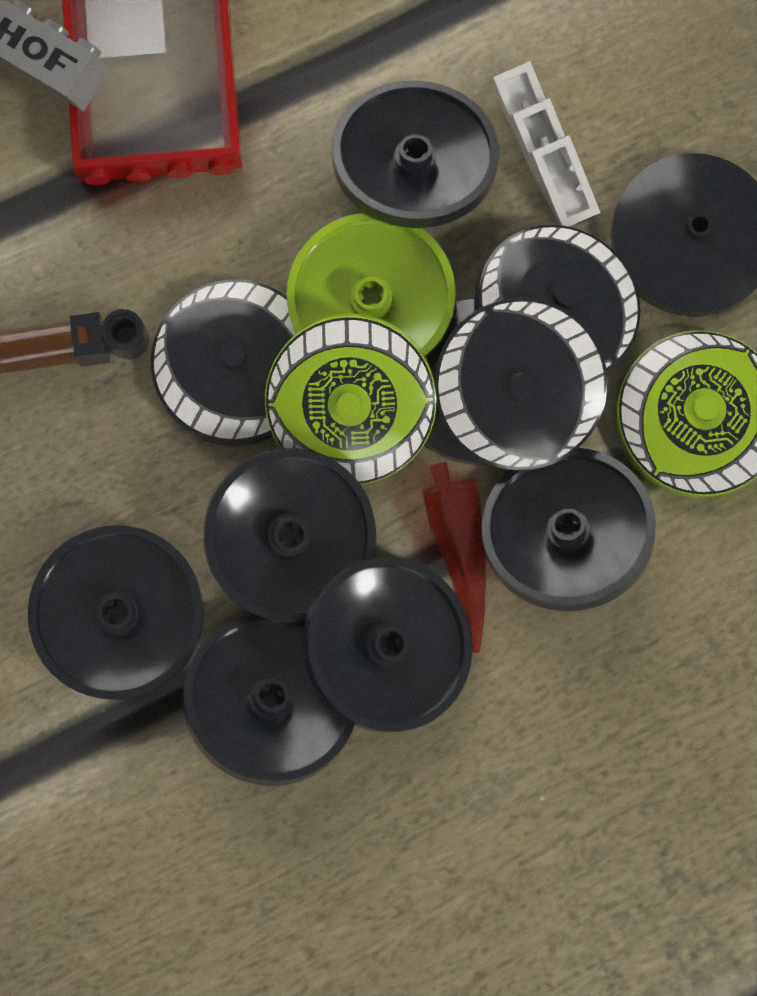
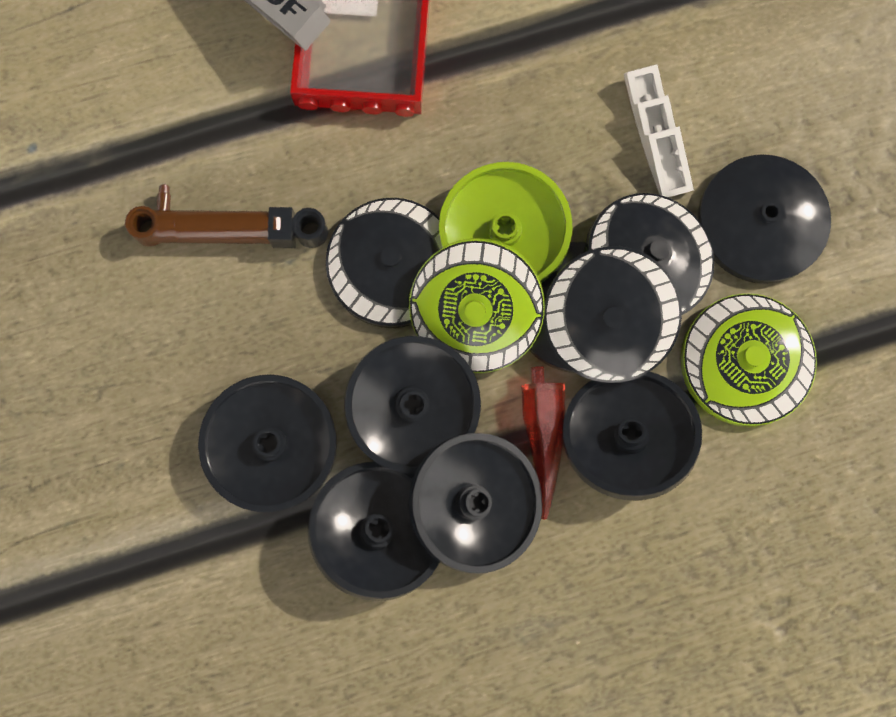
camera: 10 degrees right, 0 degrees up
black dish [332,81,499,228] -> none

